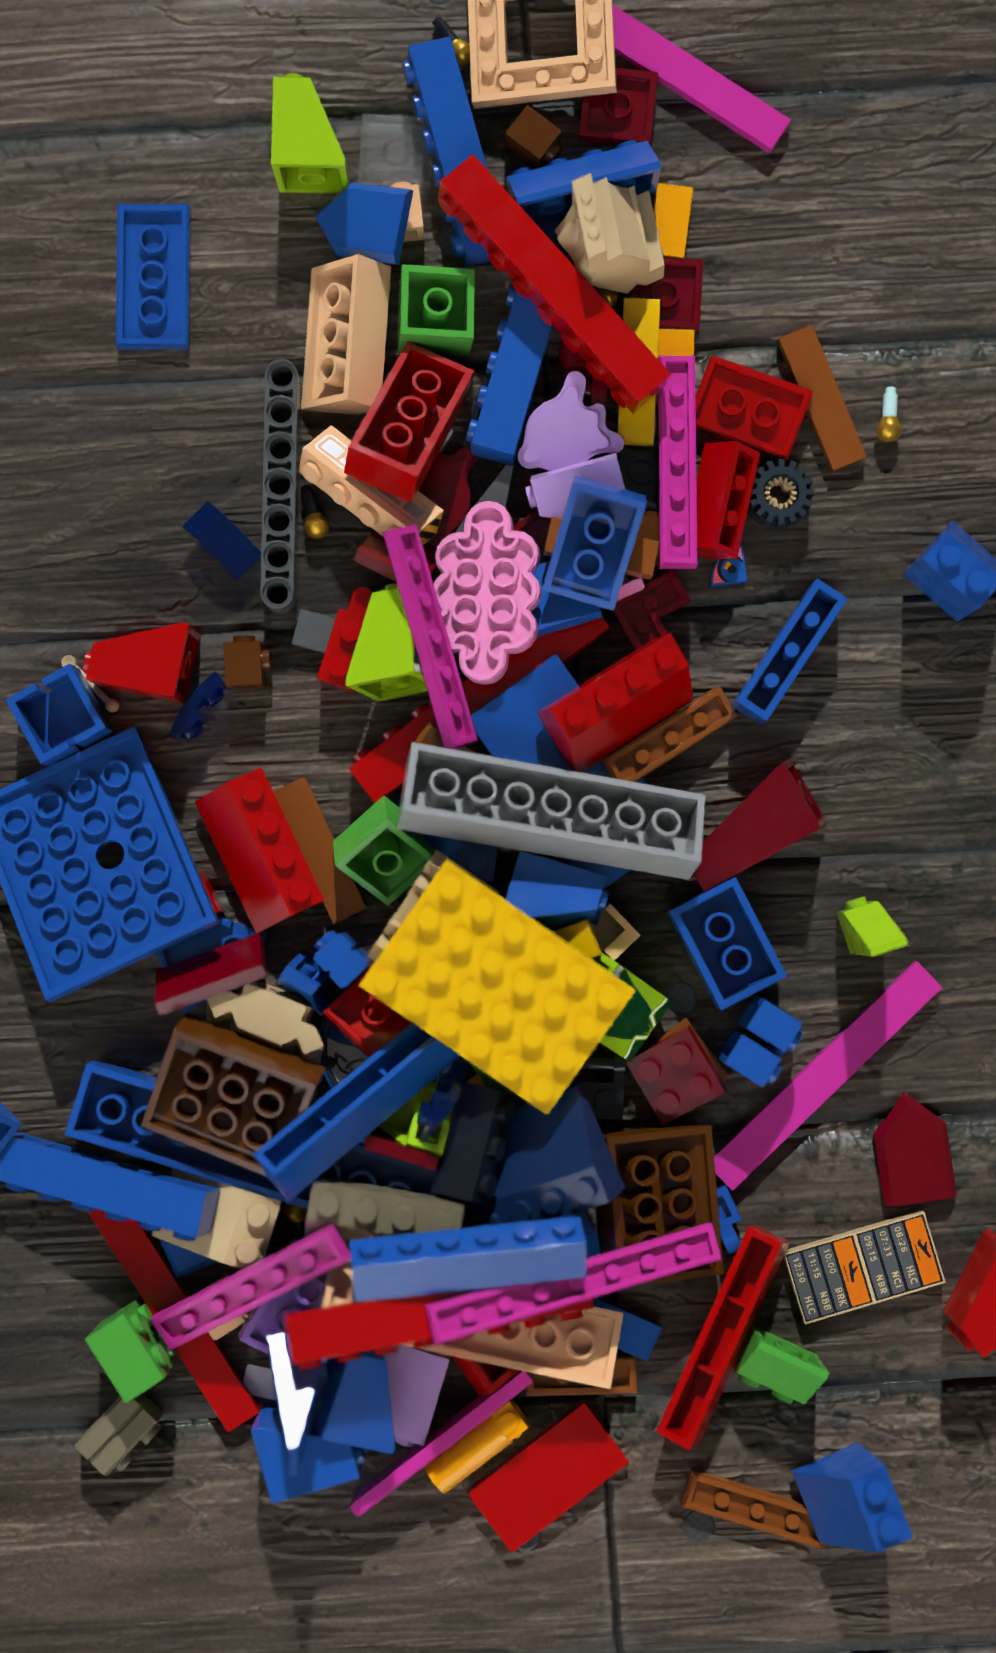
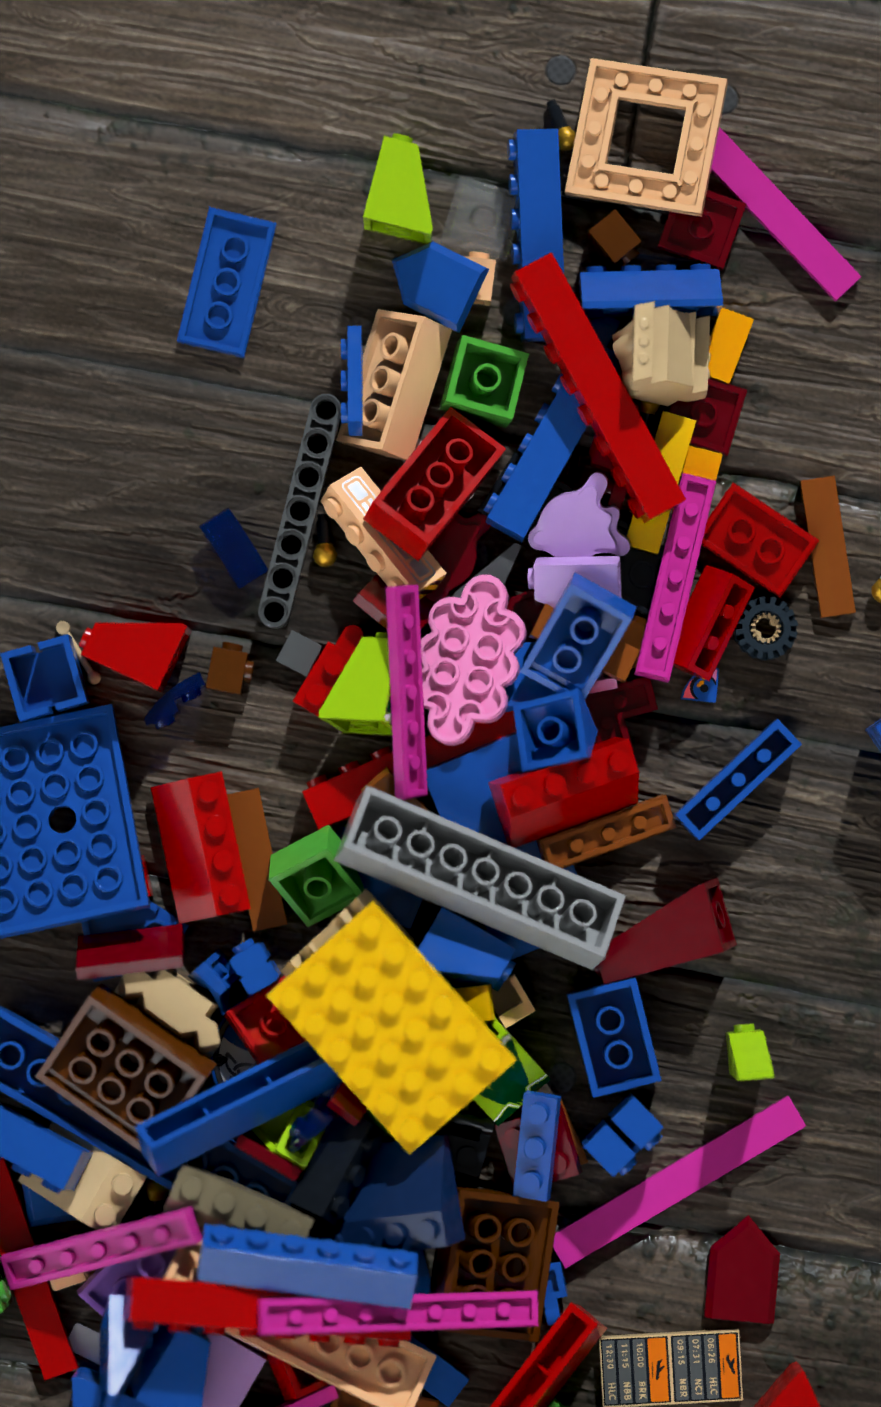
camera: 10 degrees right, 0 degrees up
none -> dark red tile [326,1080,367,1126]
none -> blue plate [341,326,363,436]
none -> blue slope [513,688,598,773]
none -> blue plate [513,1090,561,1202]

